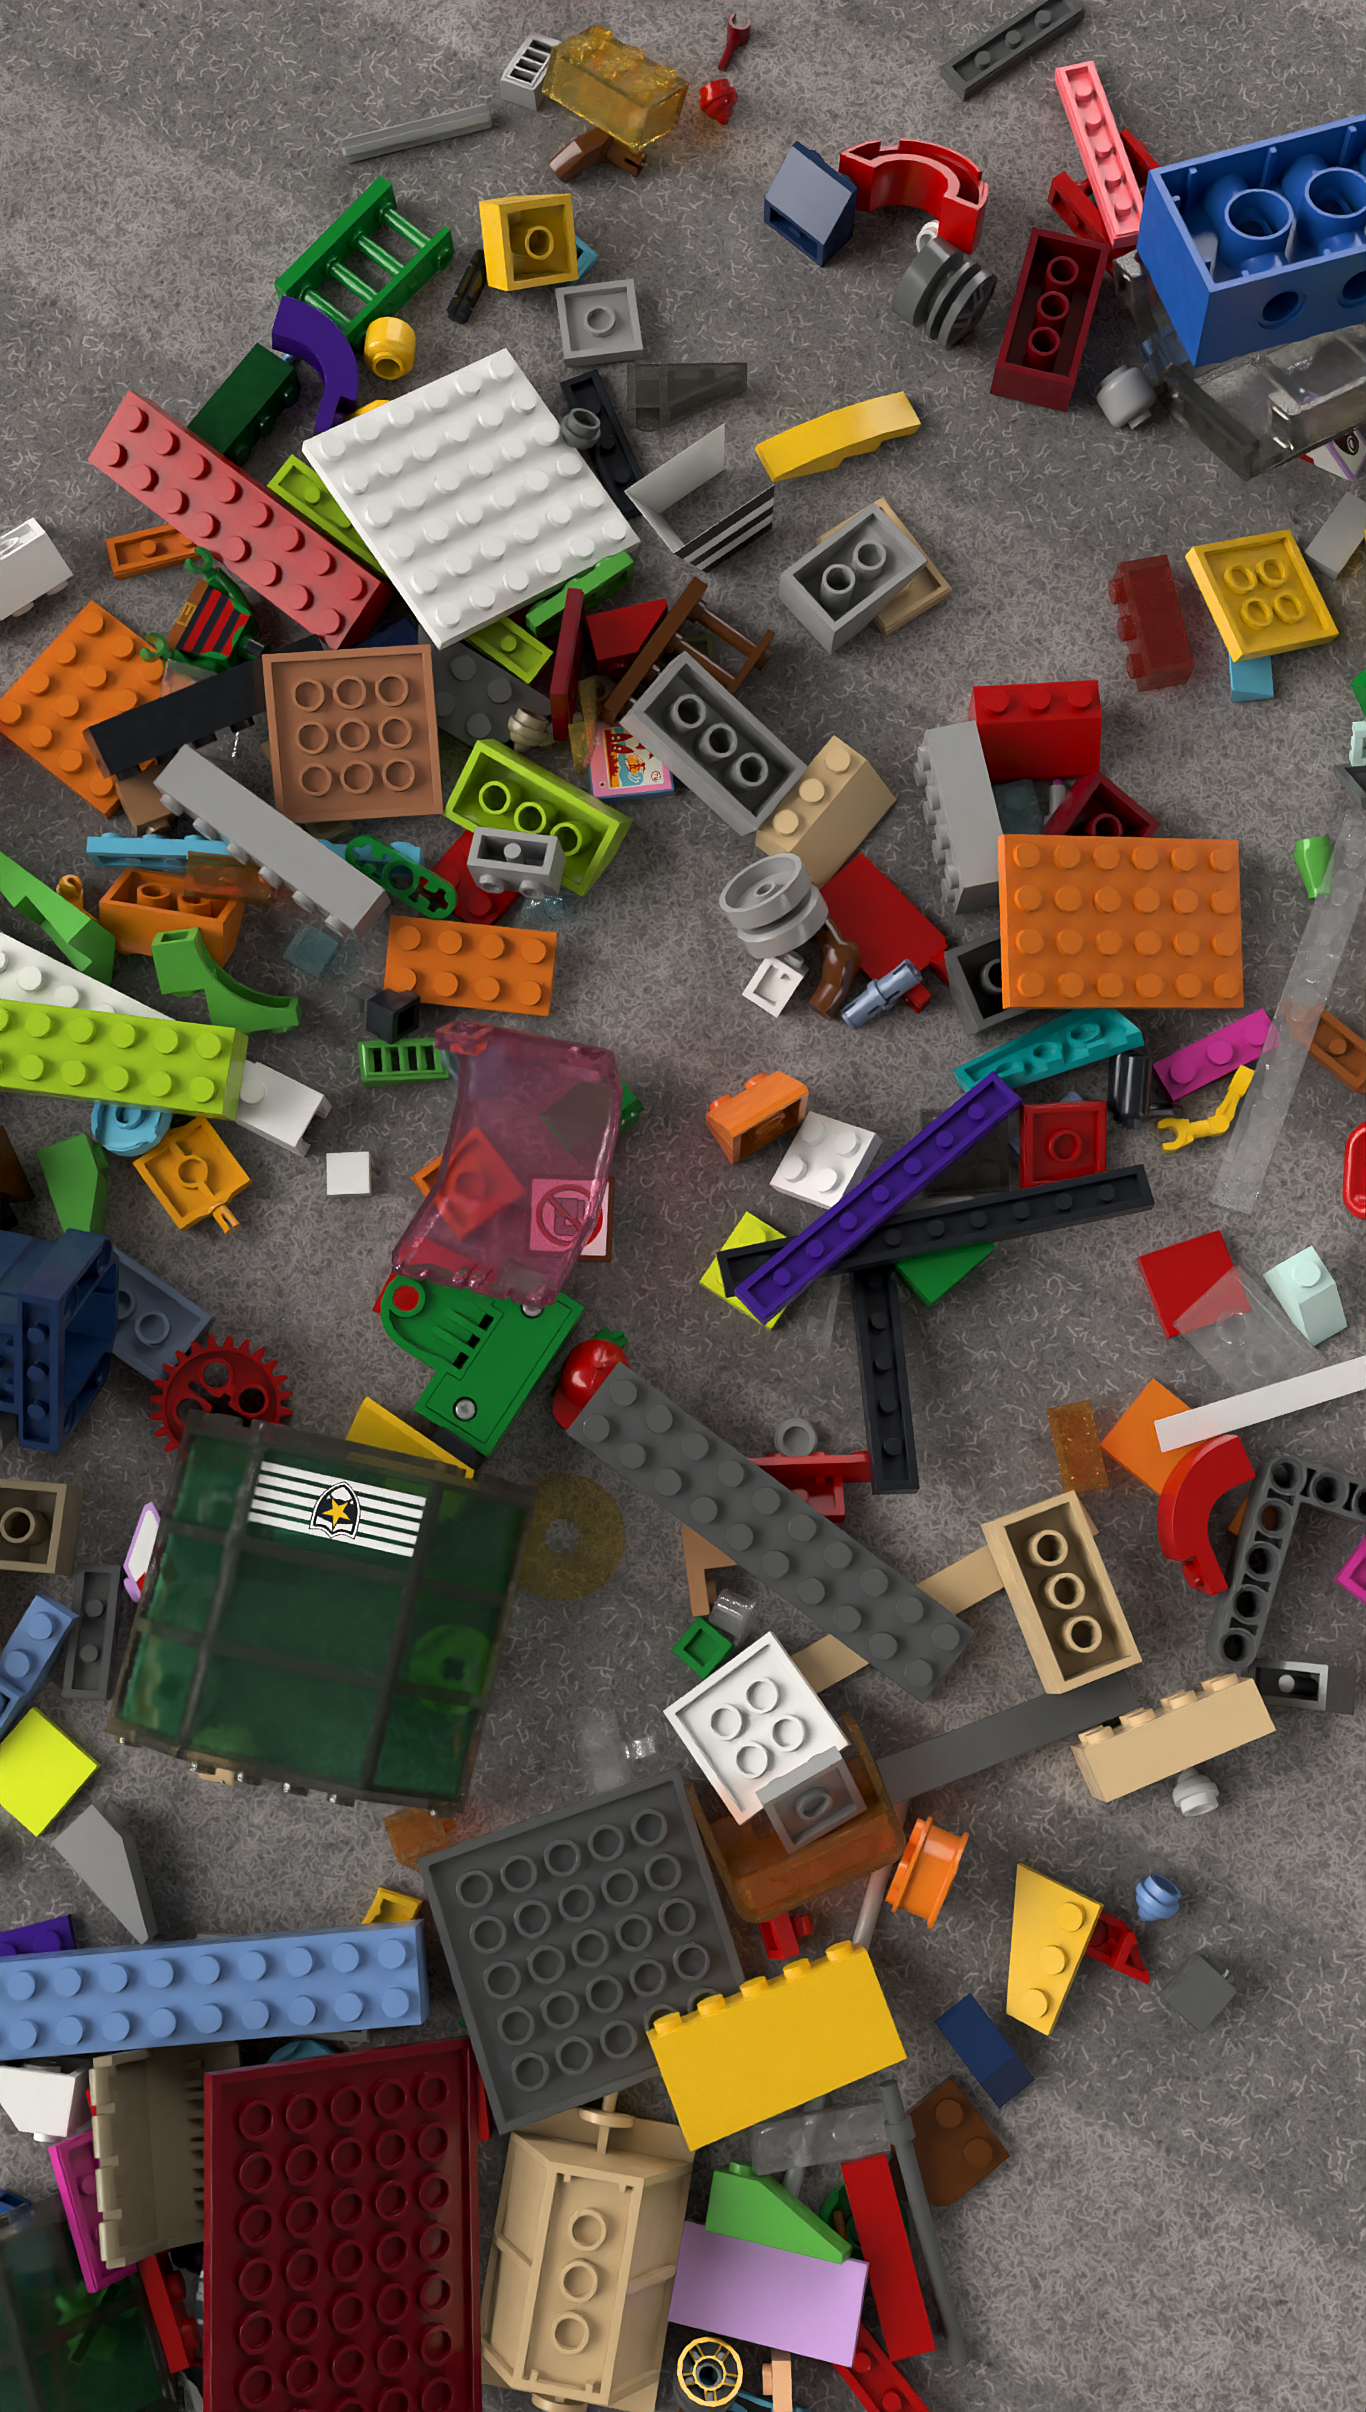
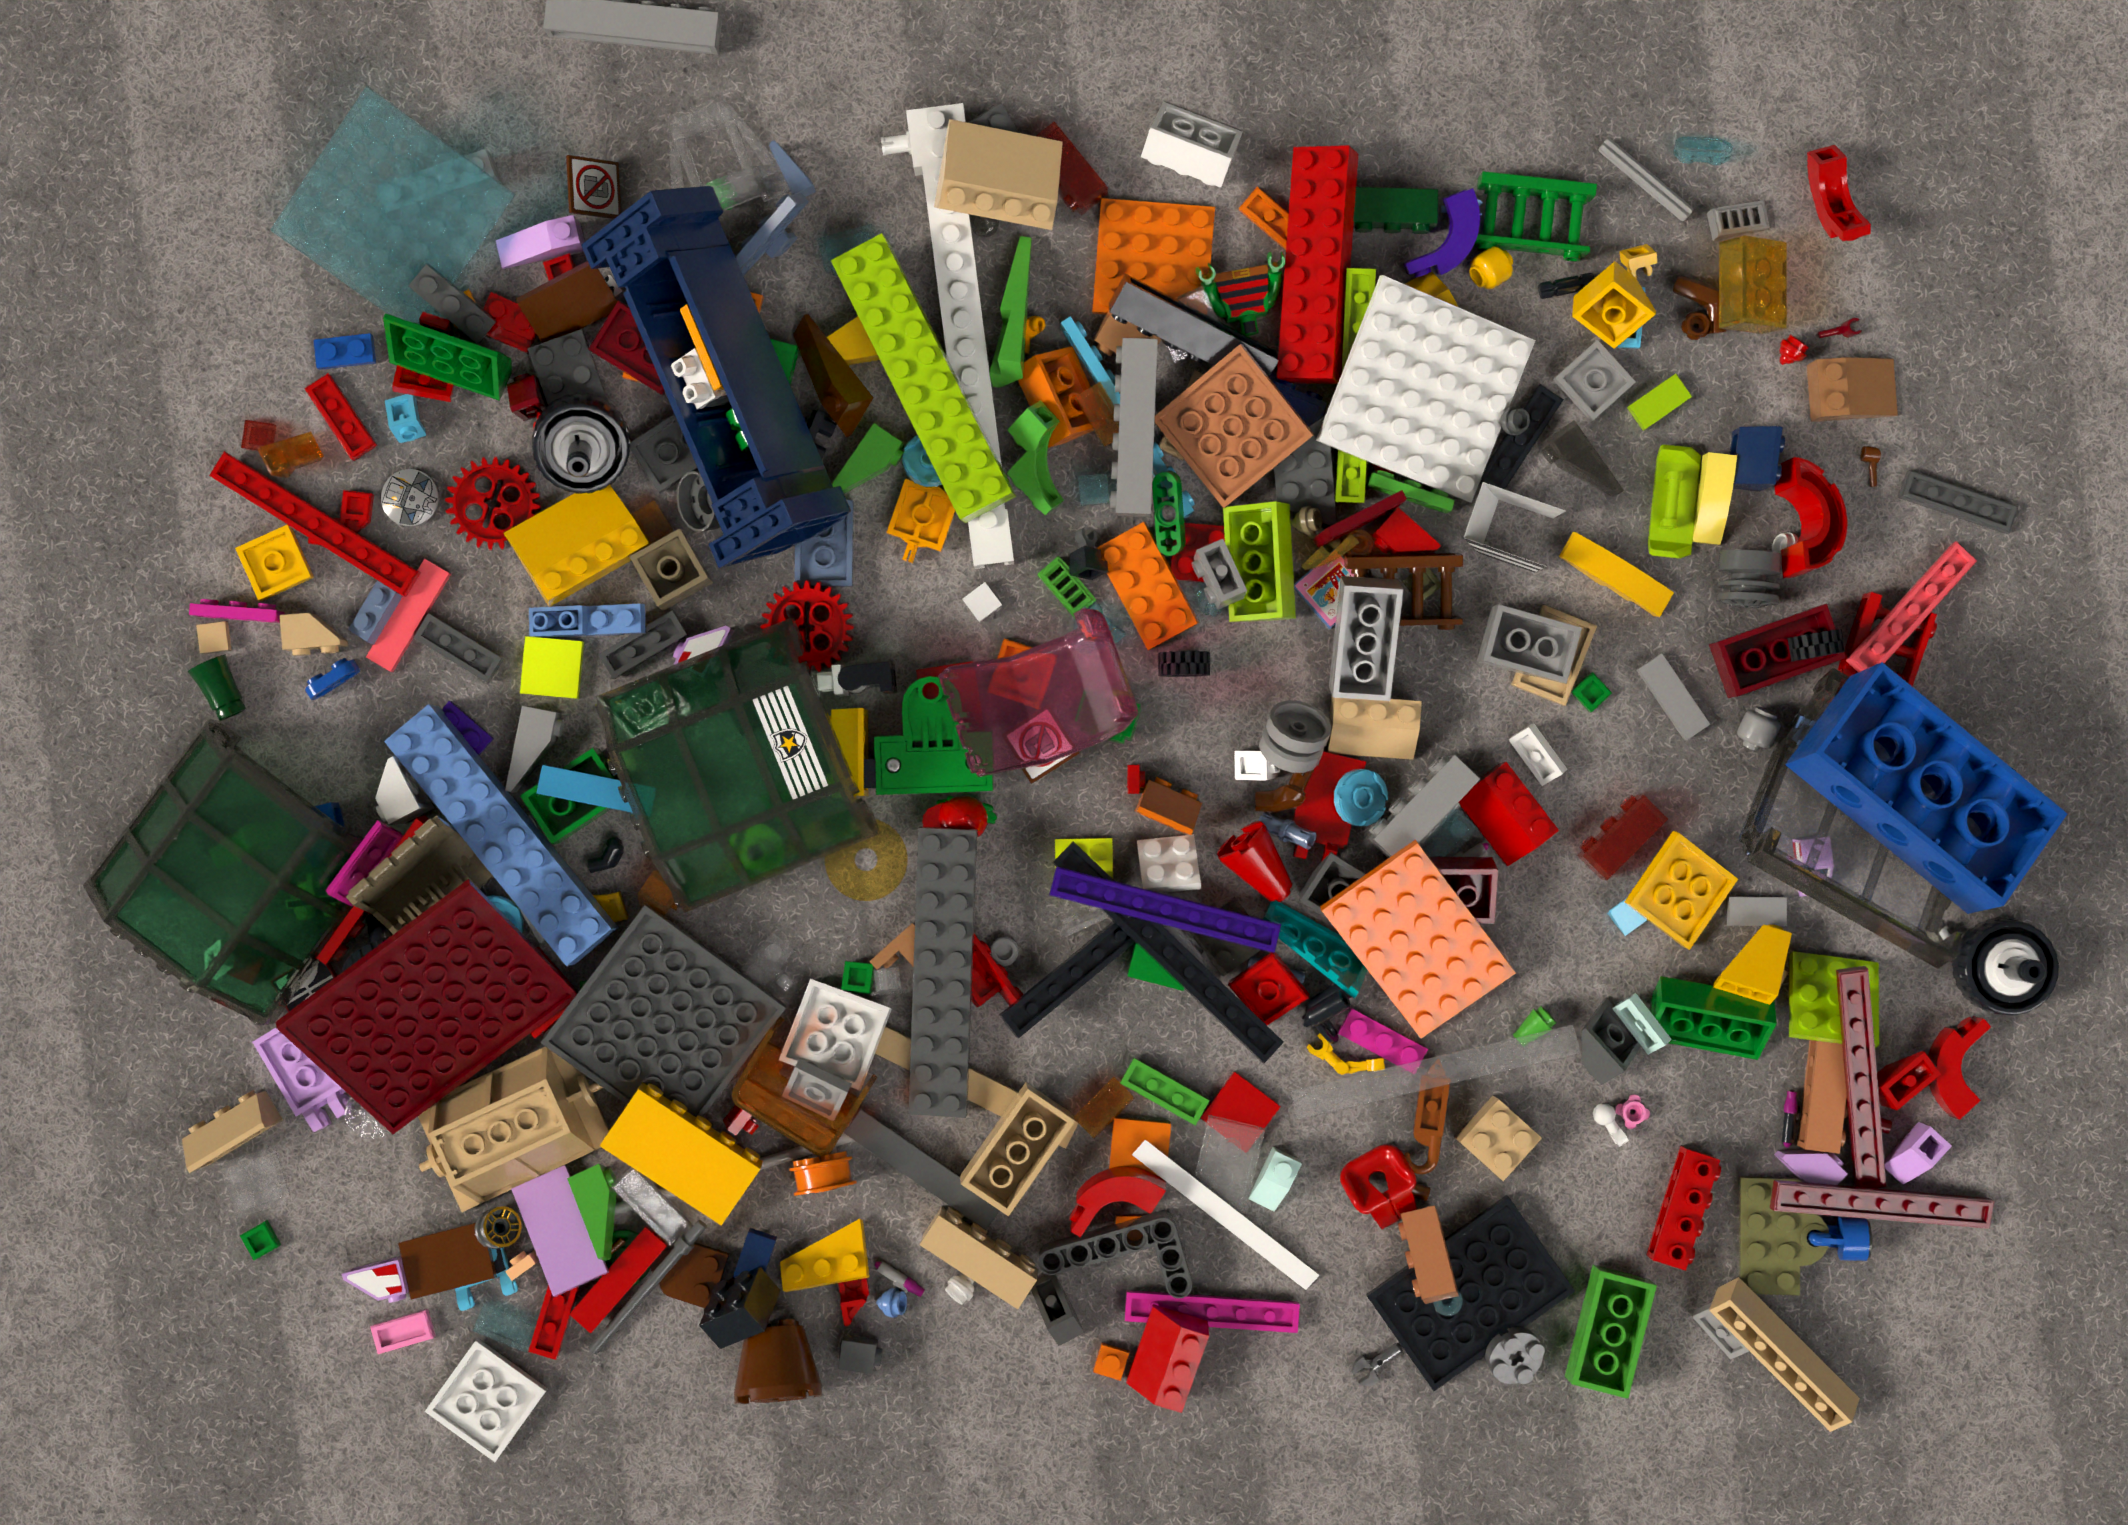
camera: 50 degrees right, 10 degrees up
none -> green brick [520,748,617,844]
none -> dark azure tile [536,765,658,816]
none -> black arm [587,837,624,873]
none -> black brick [699,1267,781,1349]
none -> reddish brown cone [734,1319,823,1404]
none -> black hips [817,662,897,697]
none -> light grey piece [874,1261,925,1297]
none -> bright green plate [1120,1057,1210,1126]
none -> red plate [1127,765,1145,794]
none -> black tyre [1158,651,1210,677]
none -> red cone [1217,821,1292,902]
none -> medium azure tile [1334,769,1388,826]
none -> white plate [1509,723,1567,786]
none -> green tile [1571,672,1612,713]
none -> yellow tile [1619,244,1658,279]
none -> lime tile [1627,373,1692,431]
none -> light grey tile [1636,653,1710,741]
none -> lime piece [1648,444,1701,559]
none -> clear light blue plate [1673,136,1733,165]
none -> reddish brown plate [1681,312,1710,340]
none -> light yellow slope [1692,452,1737,545]
none -> black tyre [1787,629,1846,661]
none -> medium nougat slope [1807,357,1898,422]
none -> reddish brown hand [1860,446,1881,487]

